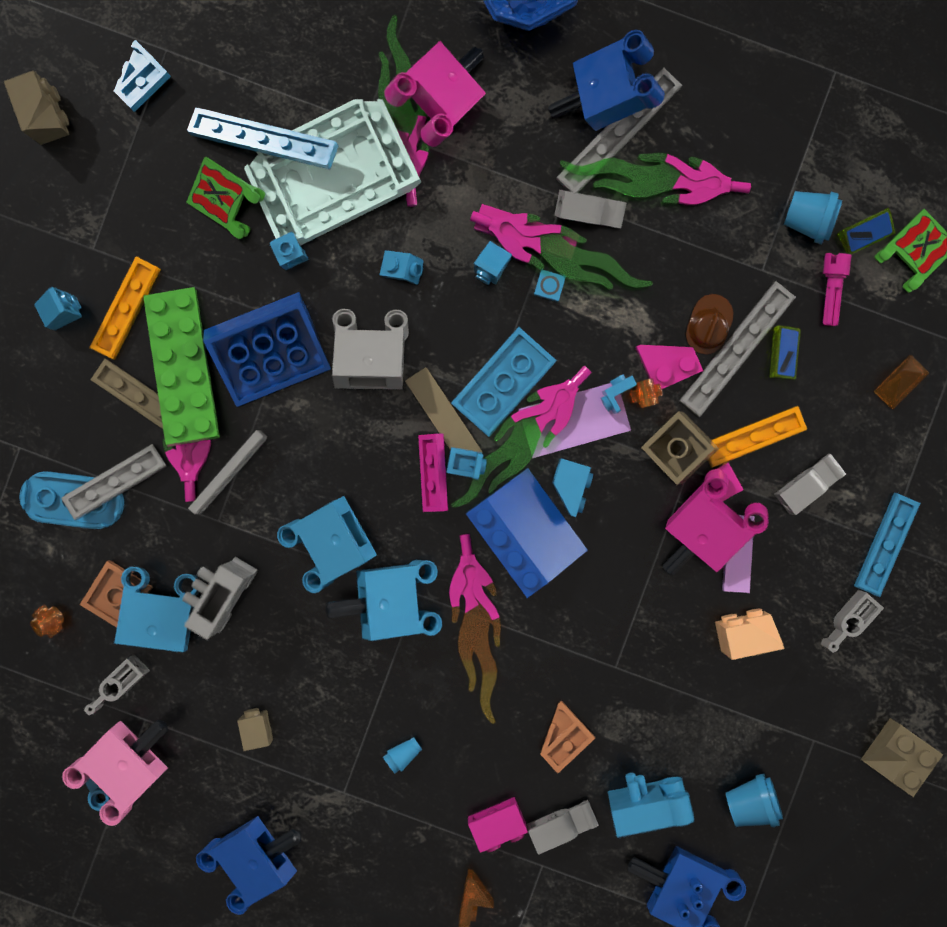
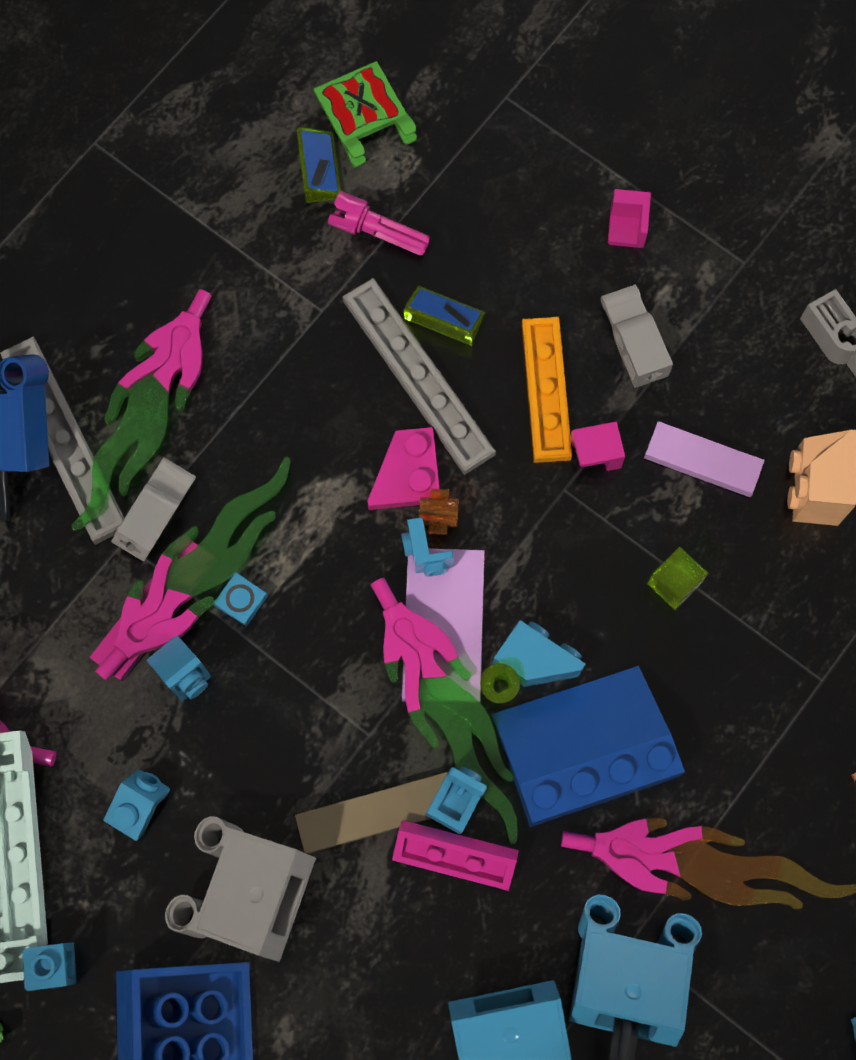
camera: 70 degrees left, 15 degrees down
dark azure tile [451,327,557,437] -> none
dark tan slope [641,411,719,485] -> none
dark pink piece [663,469,768,576] -> none
reddish brown piece [686,294,734,354] -> none
dark azure piece [784,191,842,244] -> none
dark azure tile [854,493,921,597] -> none
clear orange slope [874,355,929,409] -> none
none -> clear neon green cone [480,663,520,703]
none -> dark pink panel [608,189,651,248]
none -> clear neon green brick [647,547,708,610]

